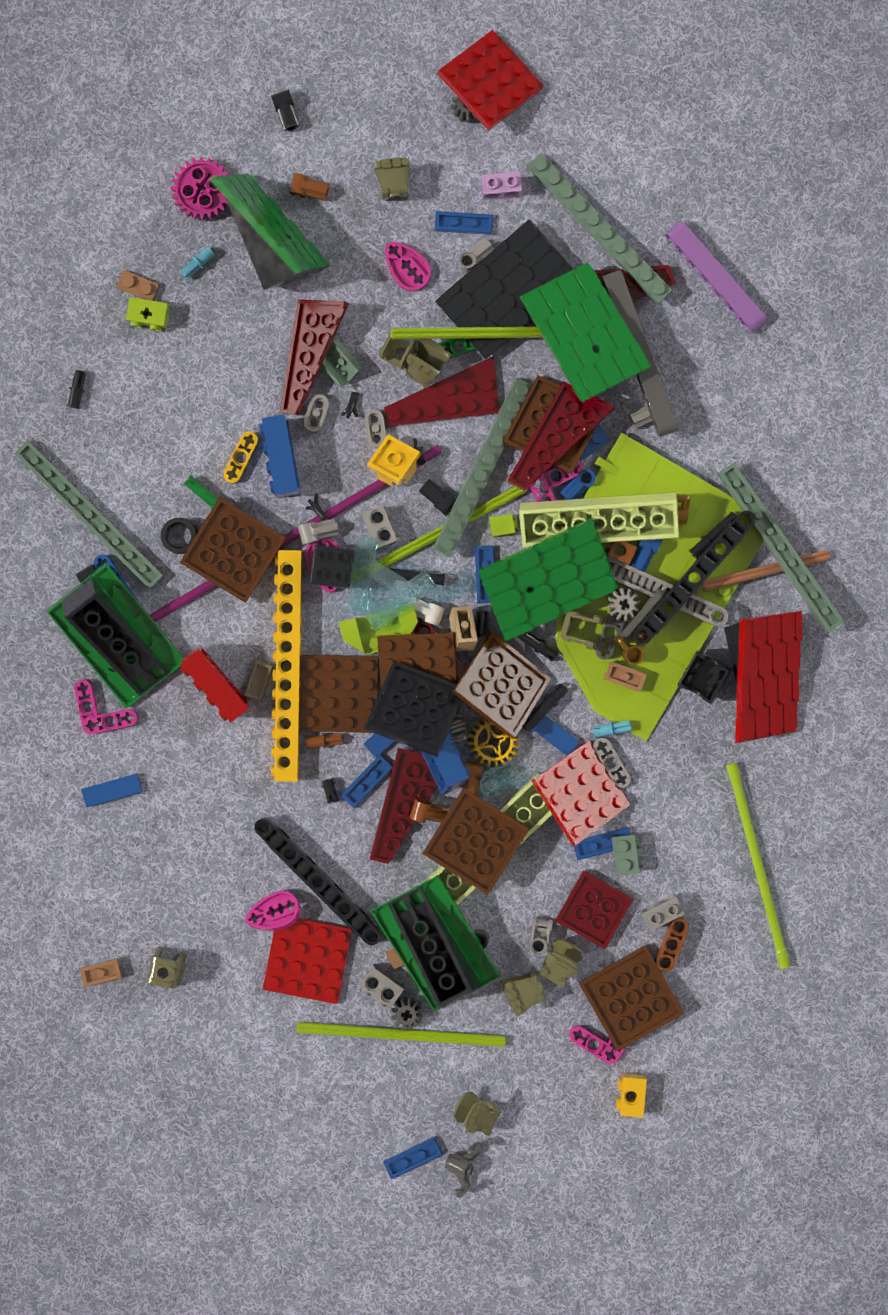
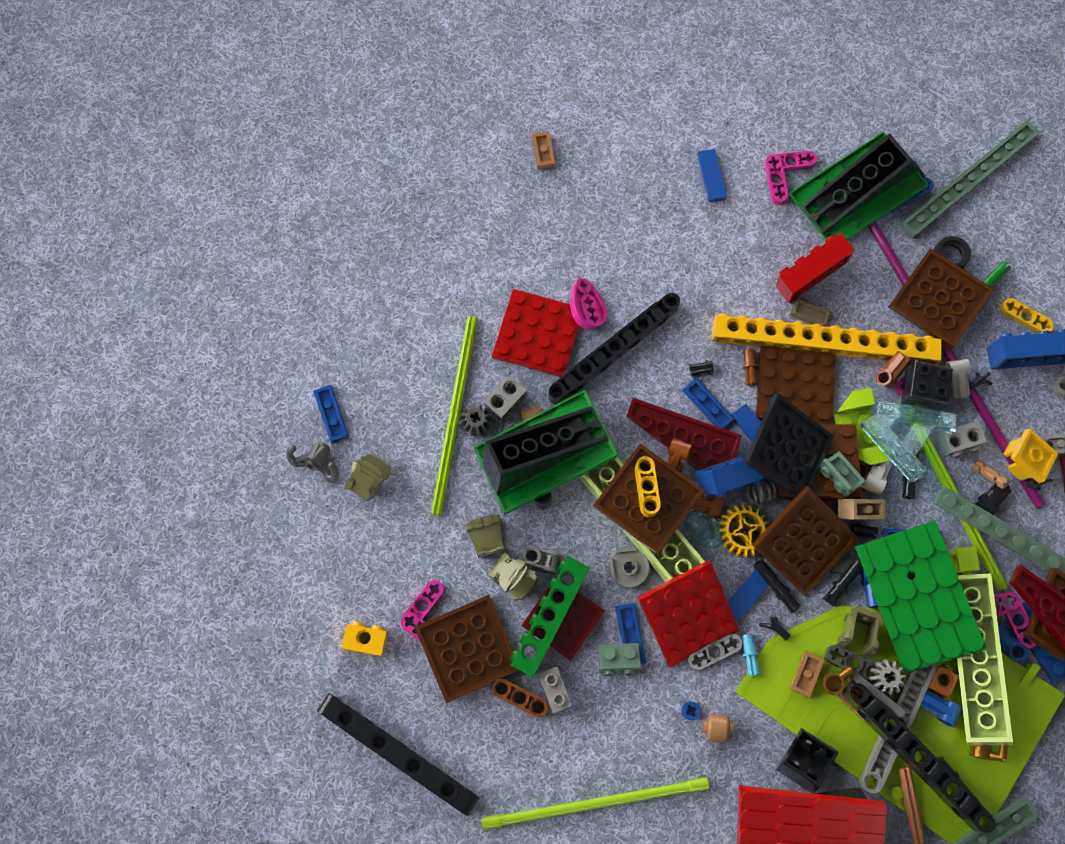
camera: 90 degrees right, 15 degrees down
olive piece [146,947,187,989] -> none
none -> black beam [317,693,480,816]
none -> green brick [510,556,590,678]
none -> light grey plate [609,547,649,588]
none -> yellow beam [635,456,660,517]
none -> blue bush [681,702,700,720]
none -> medium nougat head [703,714,733,743]
none -> black bar [759,617,791,641]
none -> sand green bracket [820,451,866,497]
none -> dark orange piece [875,351,912,388]
none -> medium nougat axle [973,461,1009,489]

